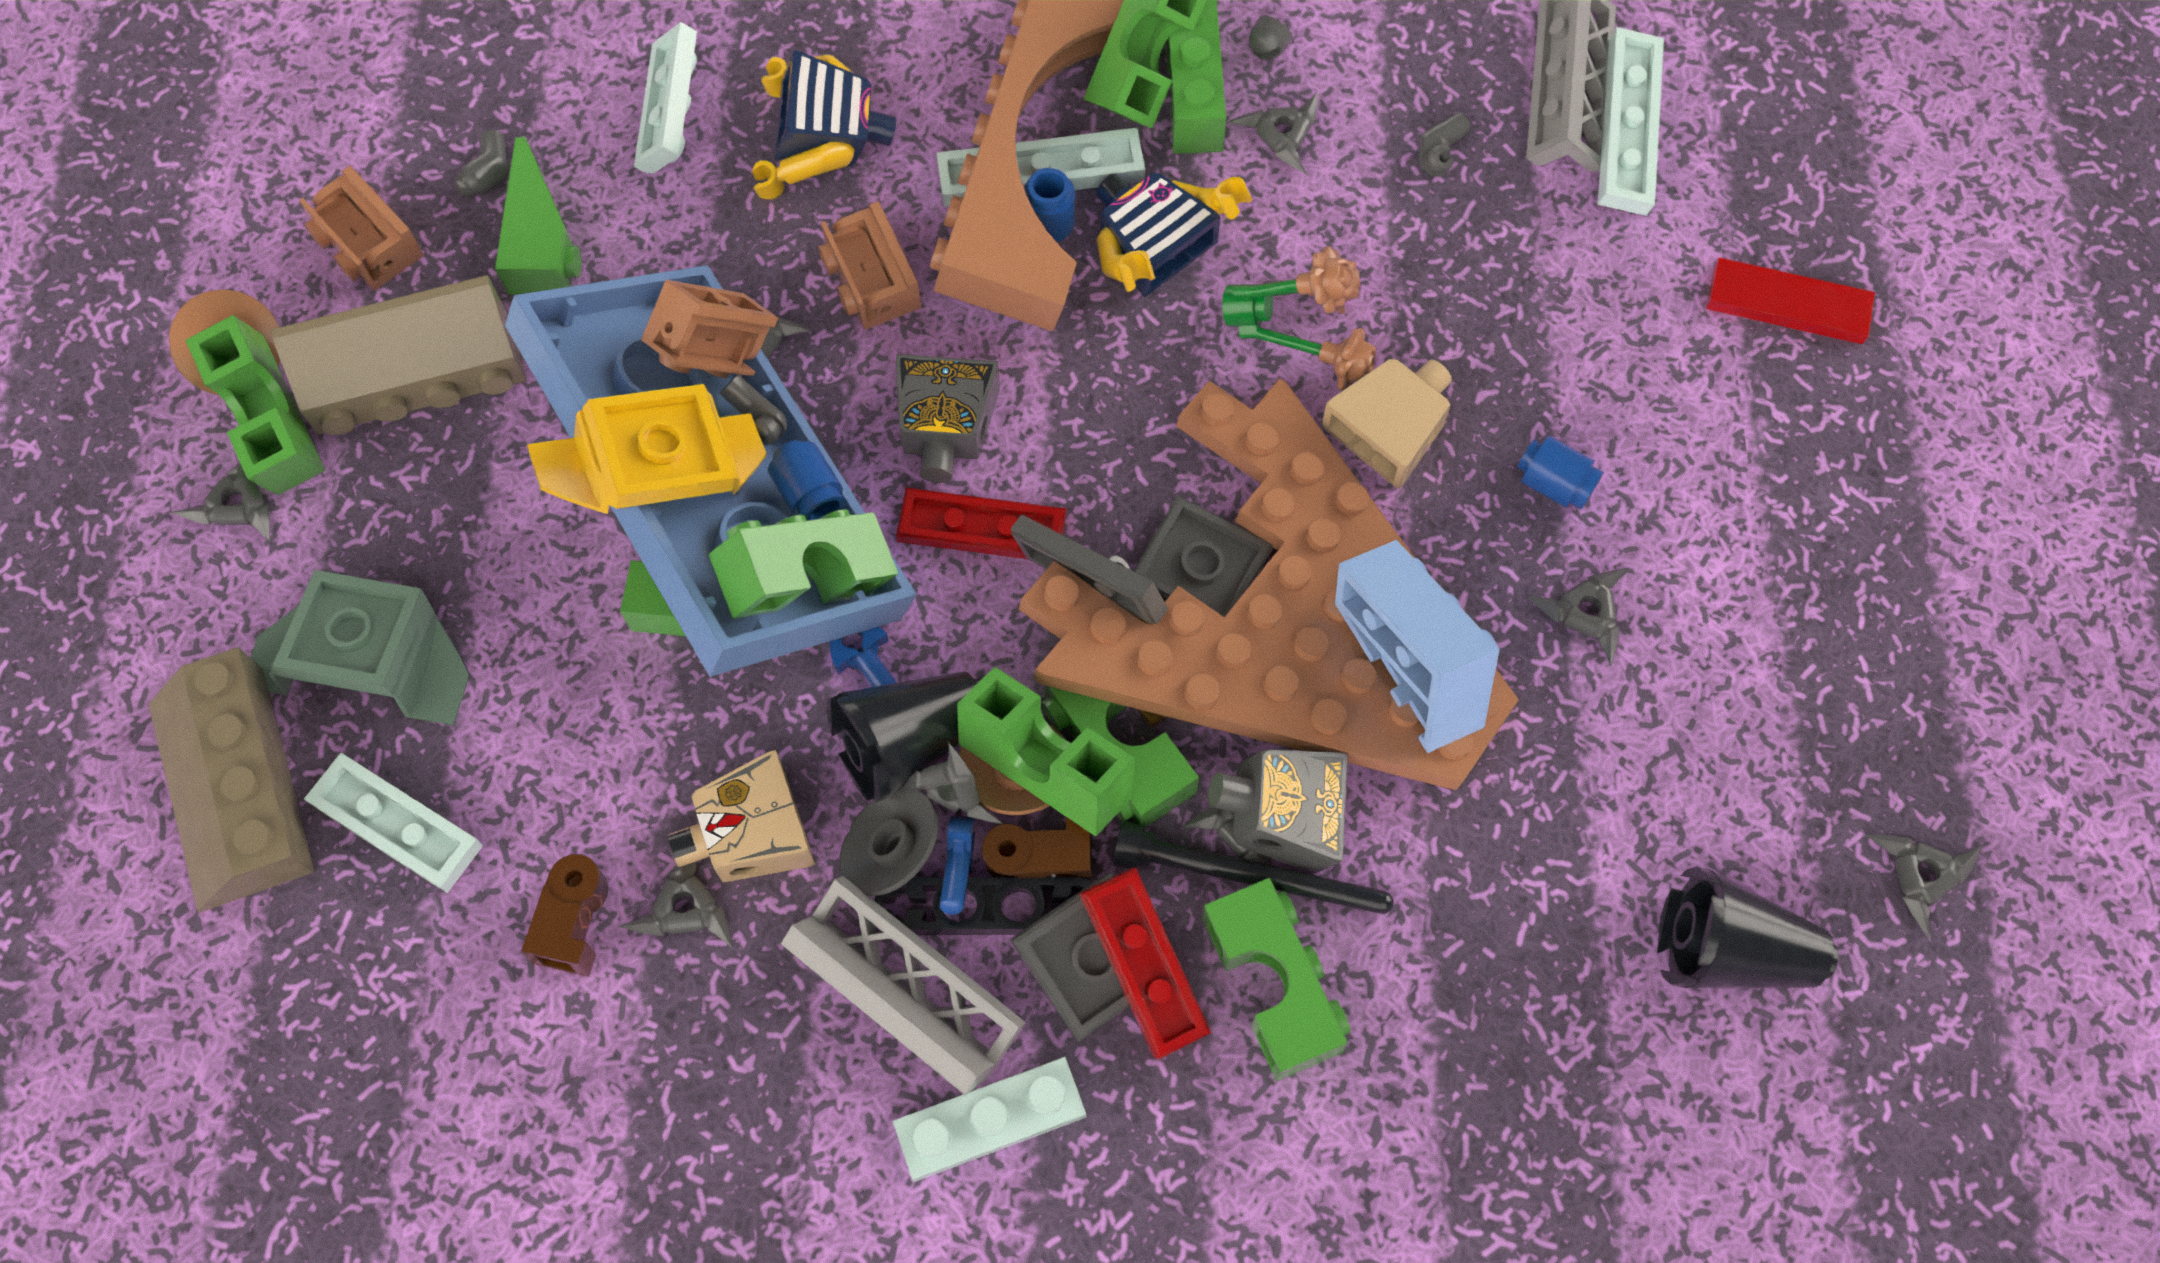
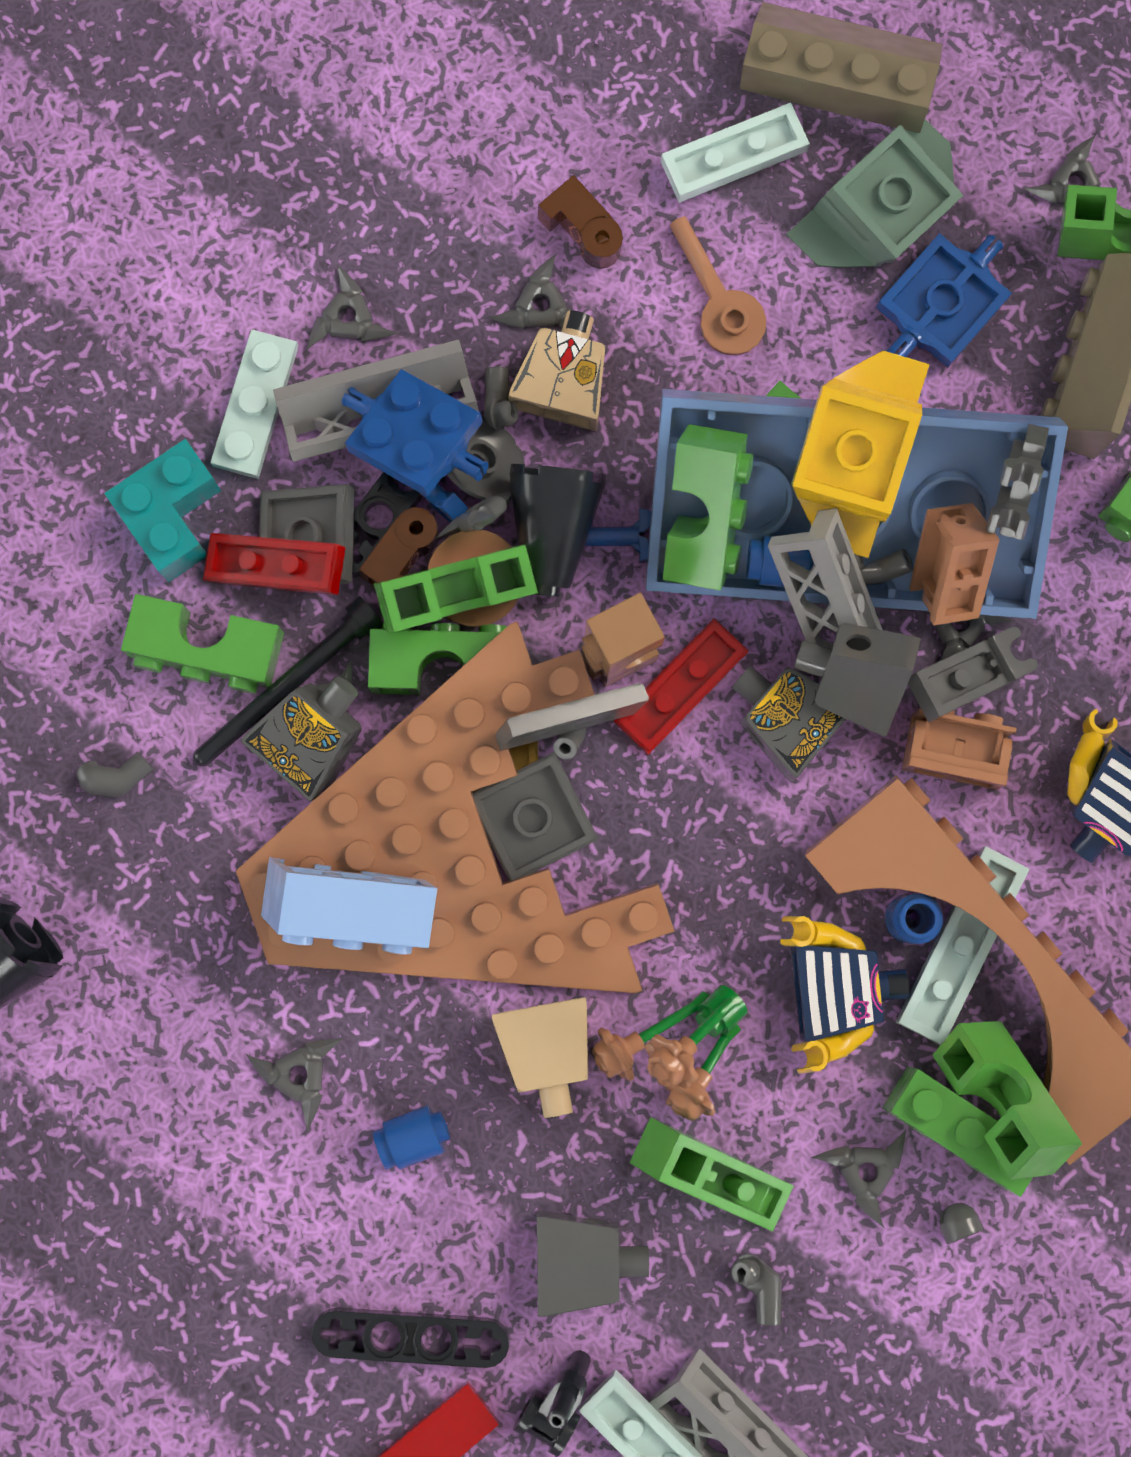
camera: 120 degrees right, 15 degrees up
none -> dark grey arm [77,751,154,798]
none -> teal brick [104,438,222,583]
none -> dark grey piece [306,265,398,351]
none -> black beam [312,1307,510,1368]
none -> blue plate [342,369,488,497]
none -> dark grey arm [484,367,518,430]
none -> black piece [513,1350,591,1457]
none -> dark grey torso [537,1211,649,1317]
none -> medium nougat arch [581,592,665,687]
none -> bright green slope [629,1117,794,1231]
none -> nougat piece [669,216,766,356]
none -> light grey fence [768,508,882,649]
none -> dark grey torso [794,623,921,737]
none -> blue plate [876,233,1012,368]
none -> dark grey plate [908,627,1038,722]
none -> dark grey plate [986,424,1049,540]

